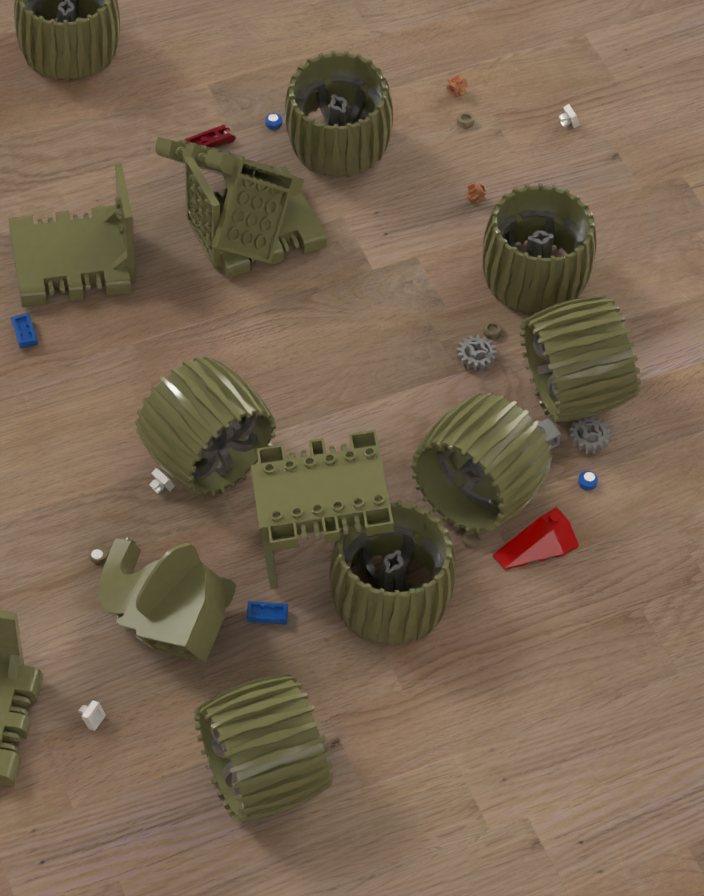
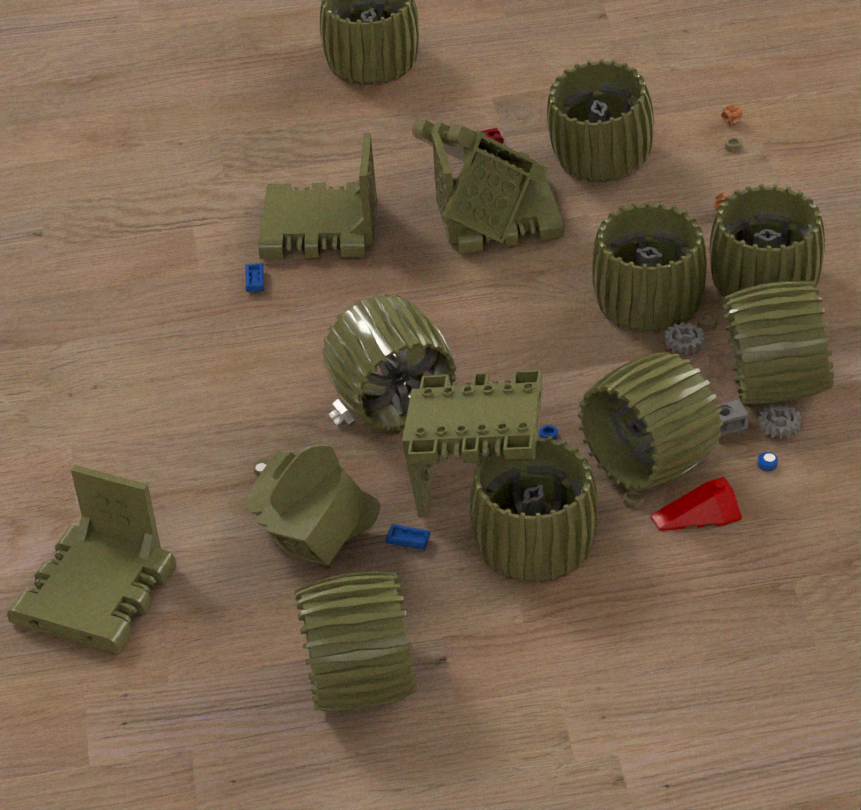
camera: 20 degrees right, 10 degrees down
white tile [78,700,106,731] -> none
blue tile [265,113,282,130] -> none
white tile [559,104,580,128] -> none
none -> olive wheel [592,201,707,333]

